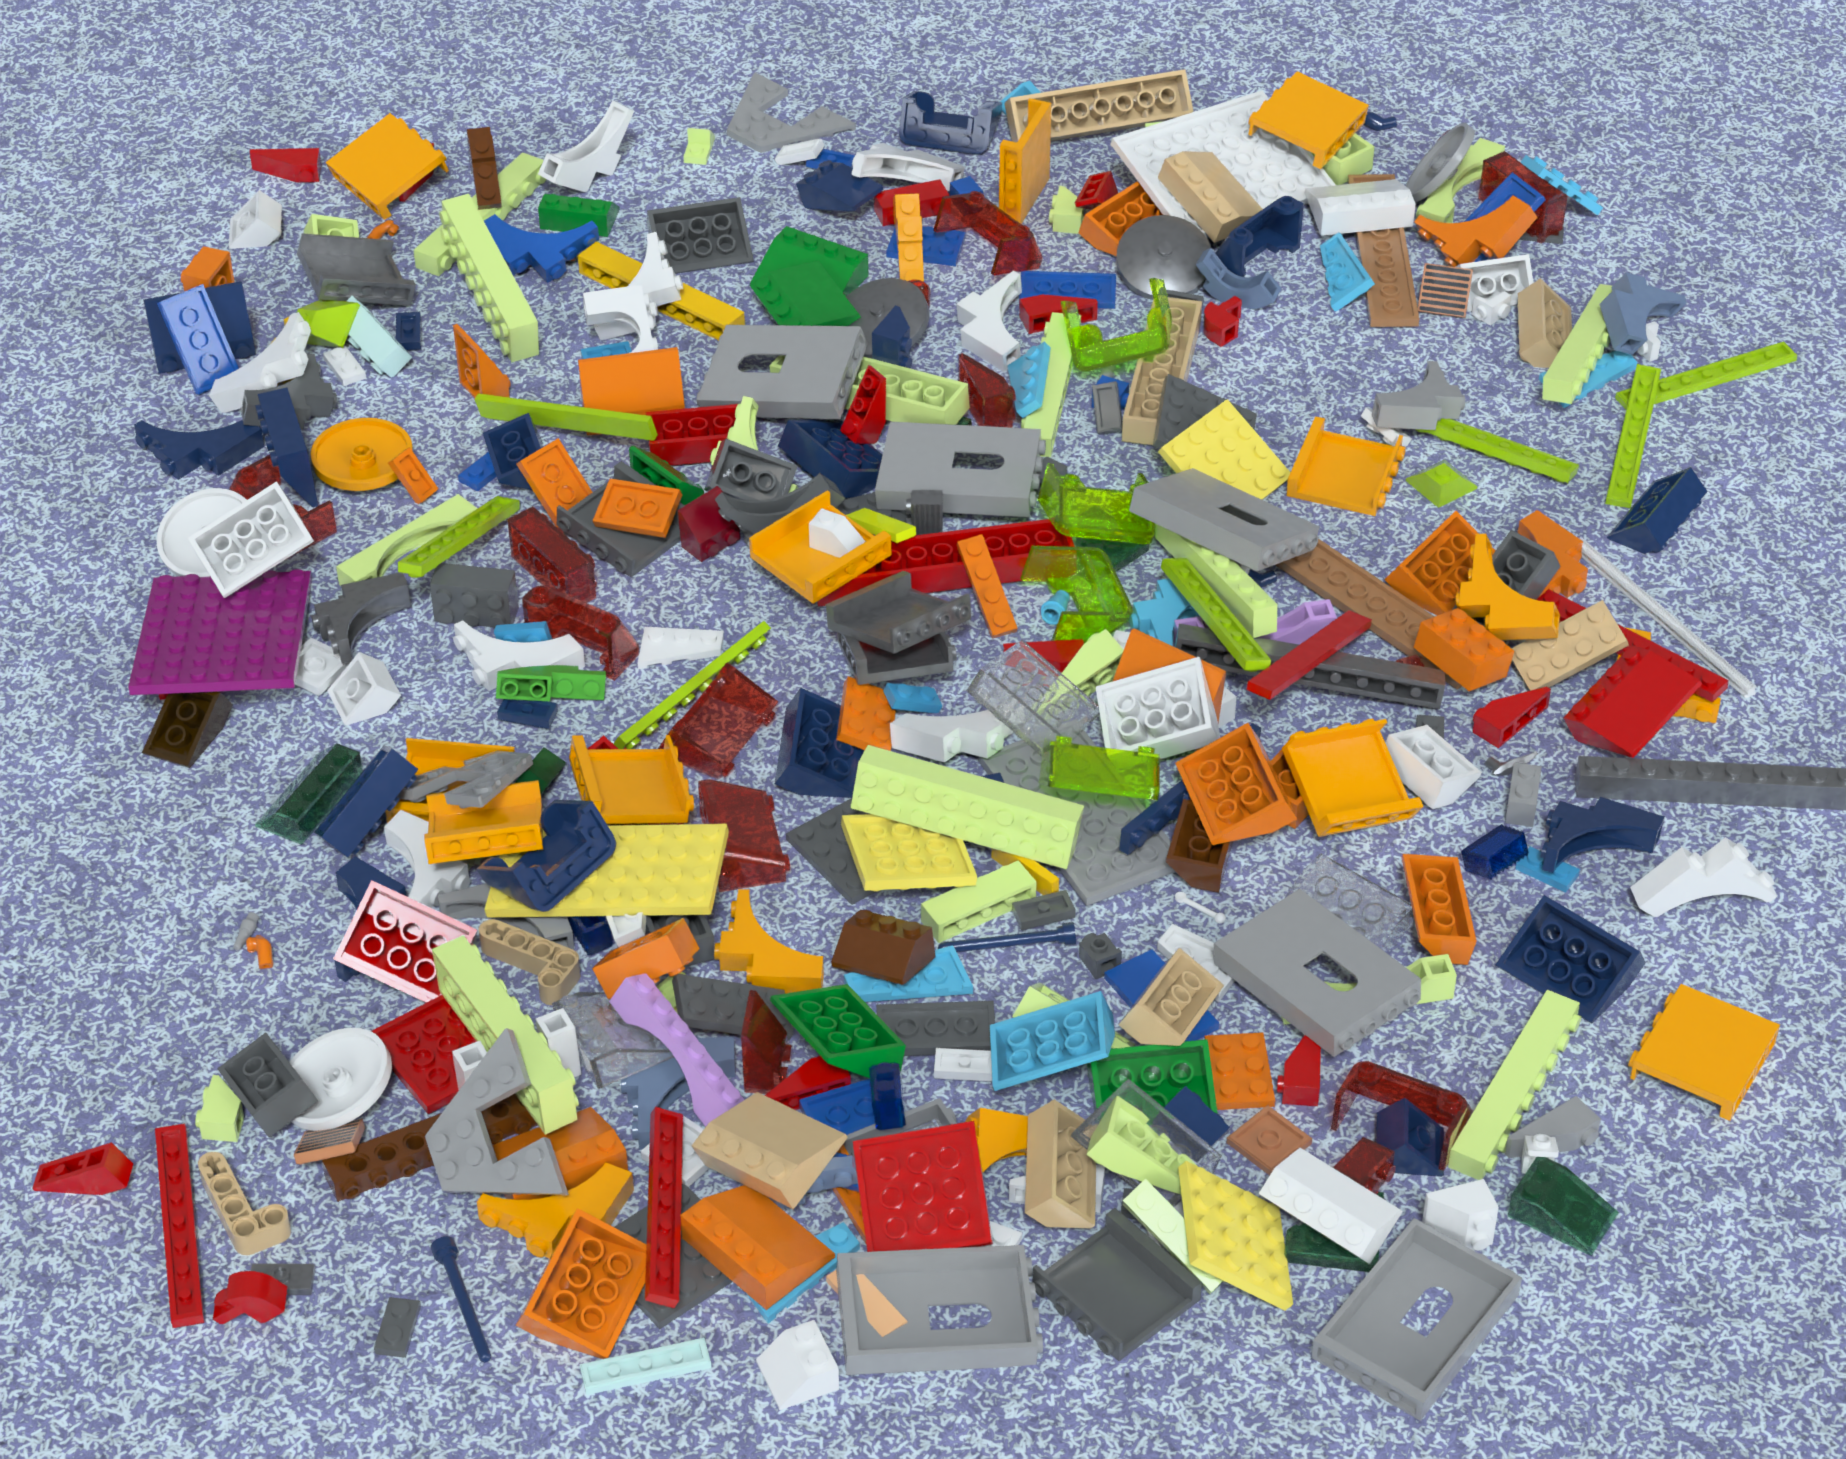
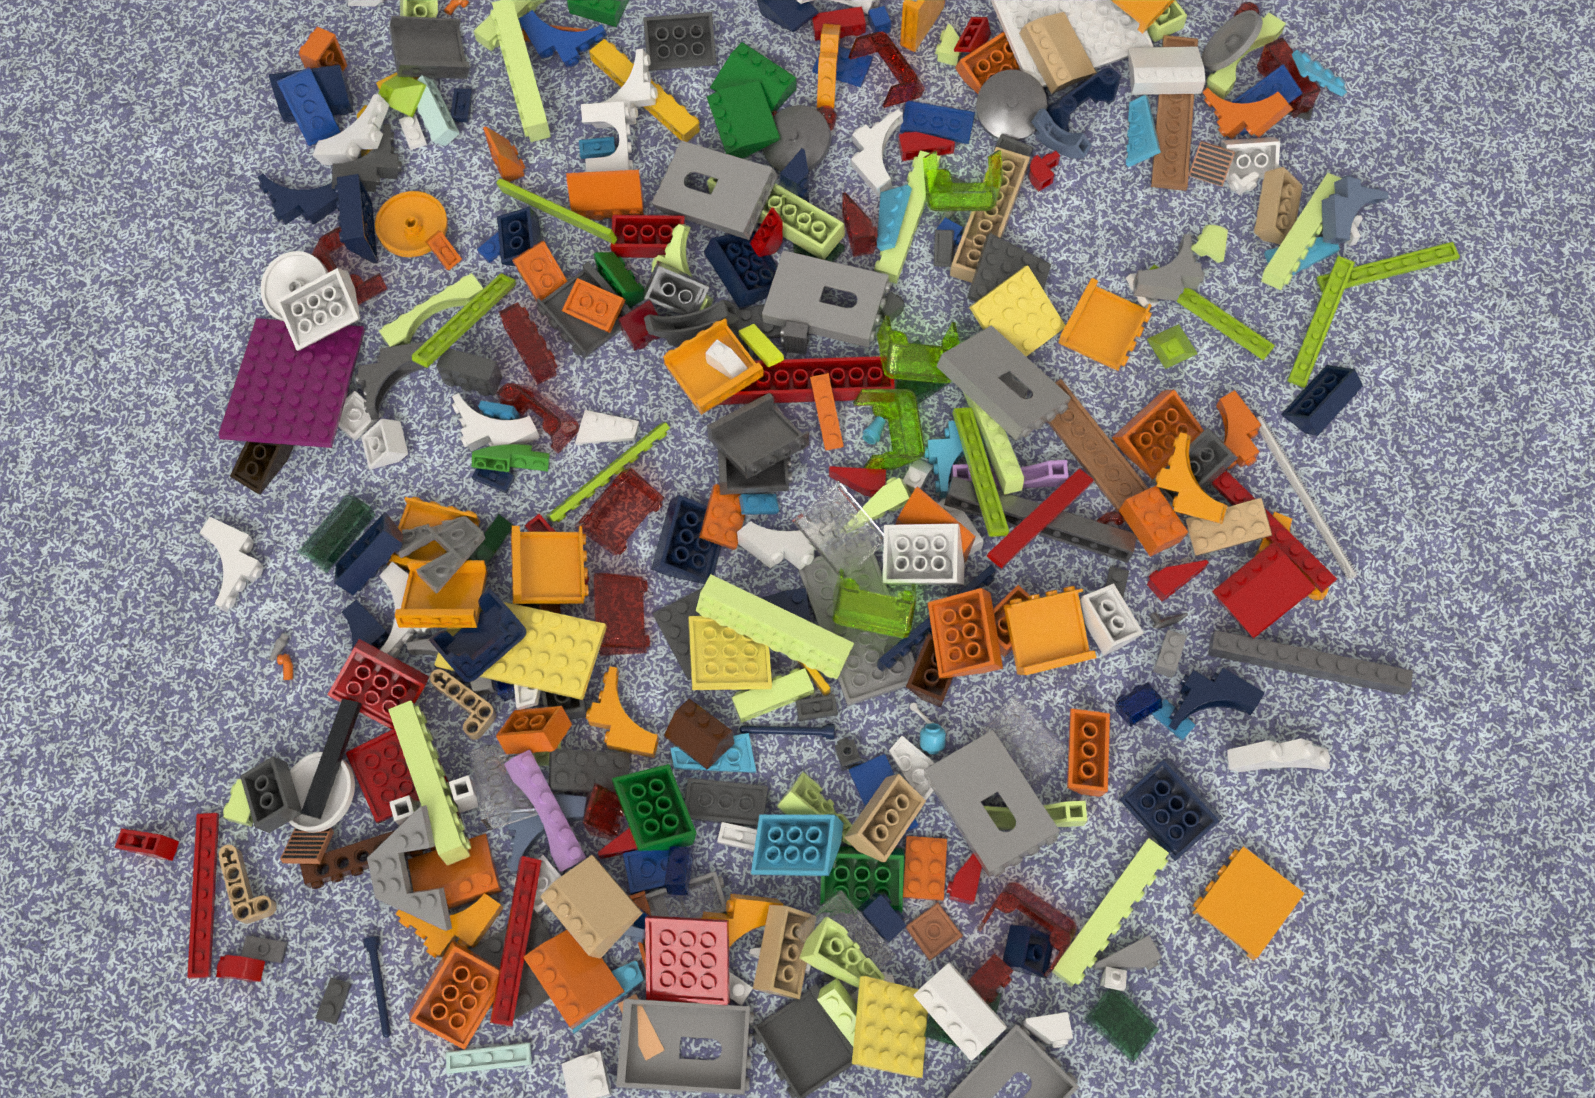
camera: 10 degrees right, 25 degrees up
none -> white arch [200,517,263,613]
none -> black tile [300,699,362,819]
none -> medium azure head [920,723,946,755]
none -> yellowish green slope [1191,224,1228,263]

